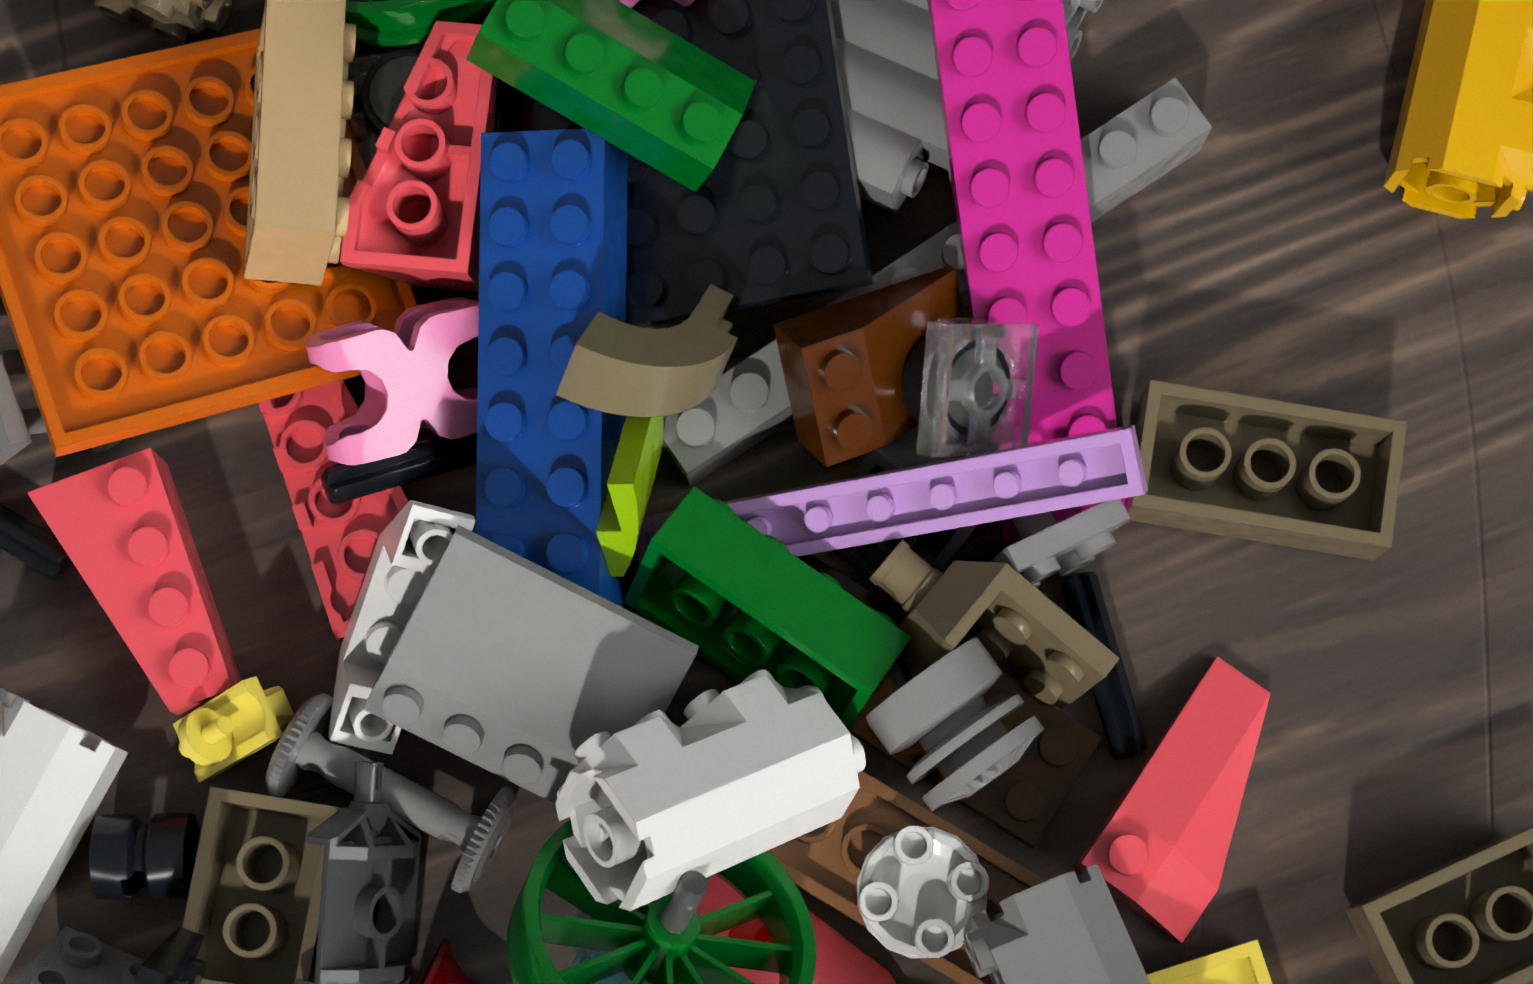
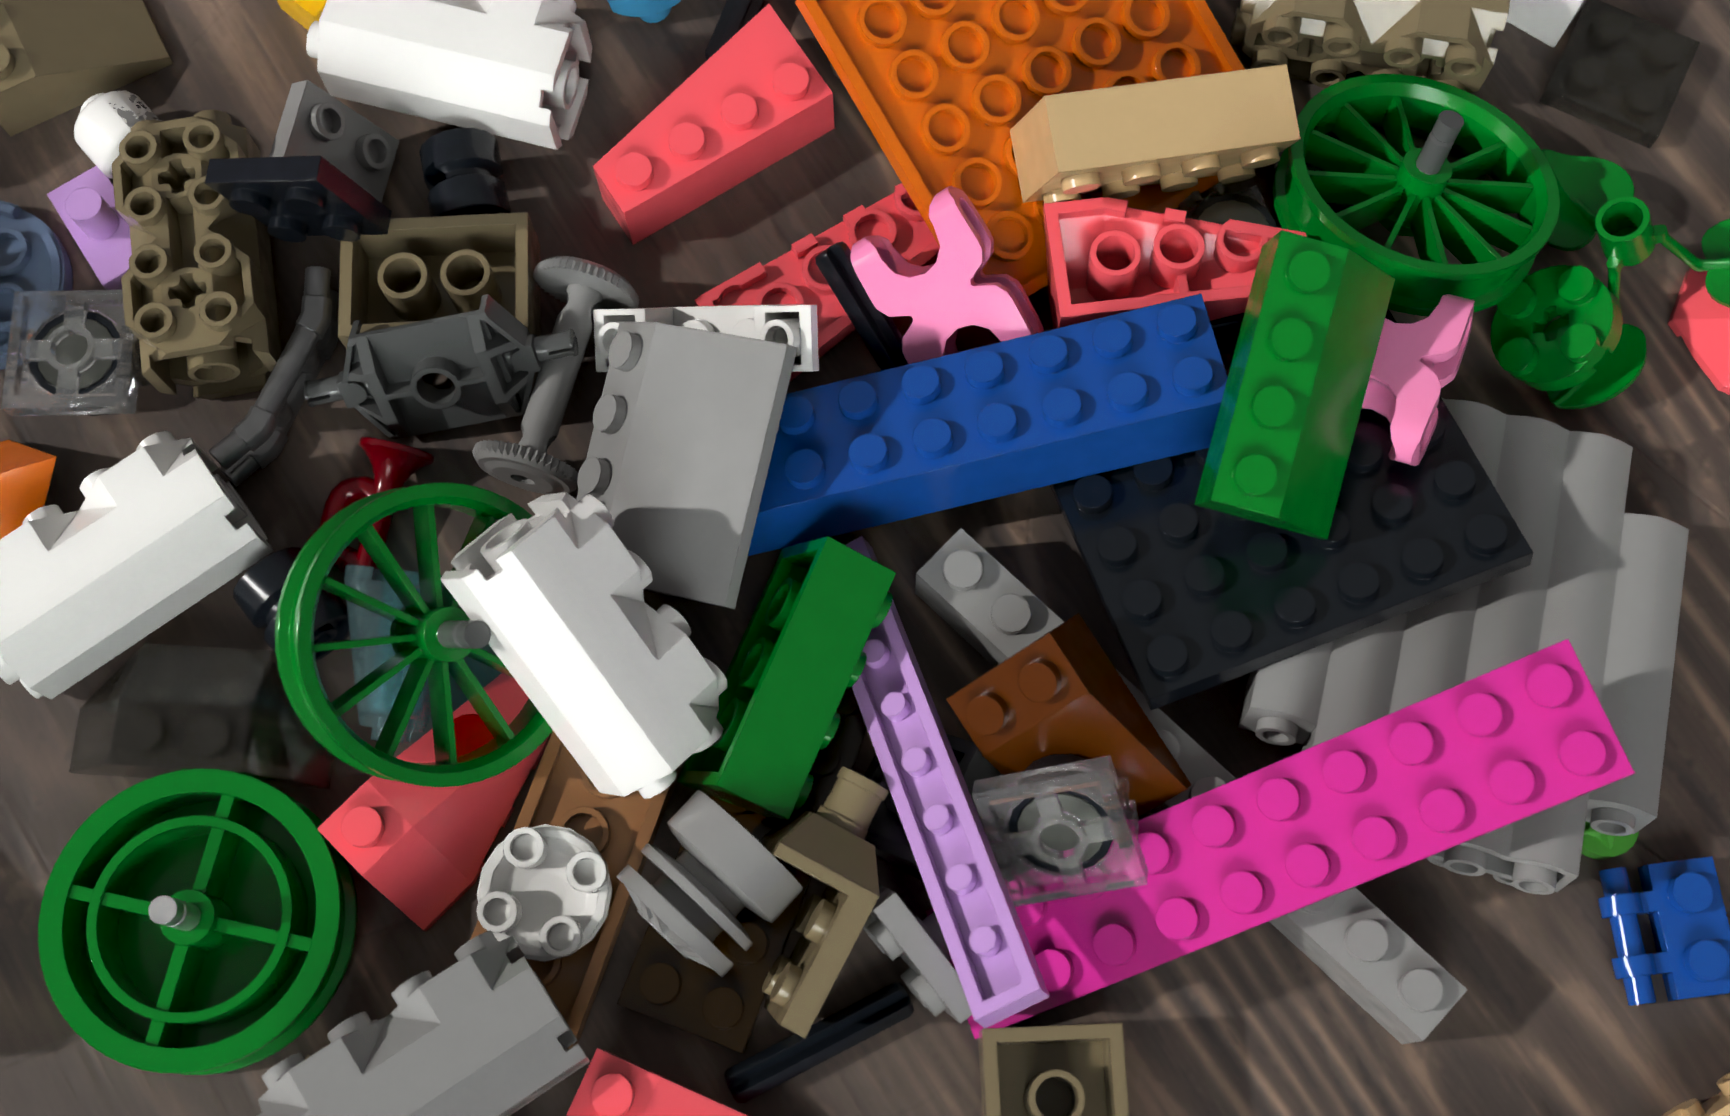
camera: 80 degrees right, 5 degrees down
light yellow hips [173,676,294,783] -> none
dark tan arch [555,284,738,417] -> none
lime slope [596,416,664,577] -> none

